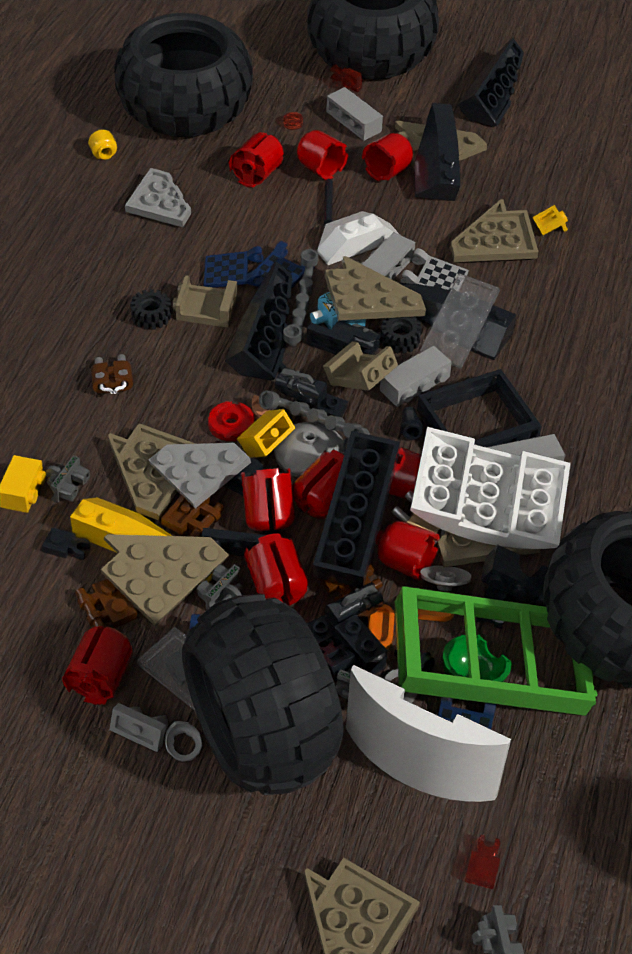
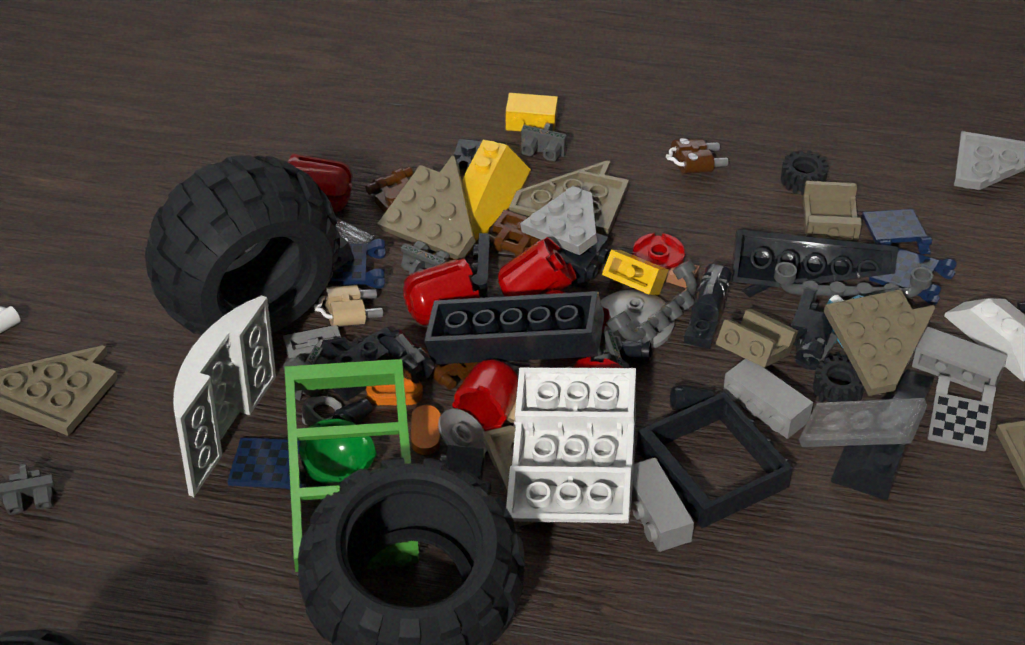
camera: 85 degrees right, 5 degrees down
clear red plate [465,834,500,889] -> none

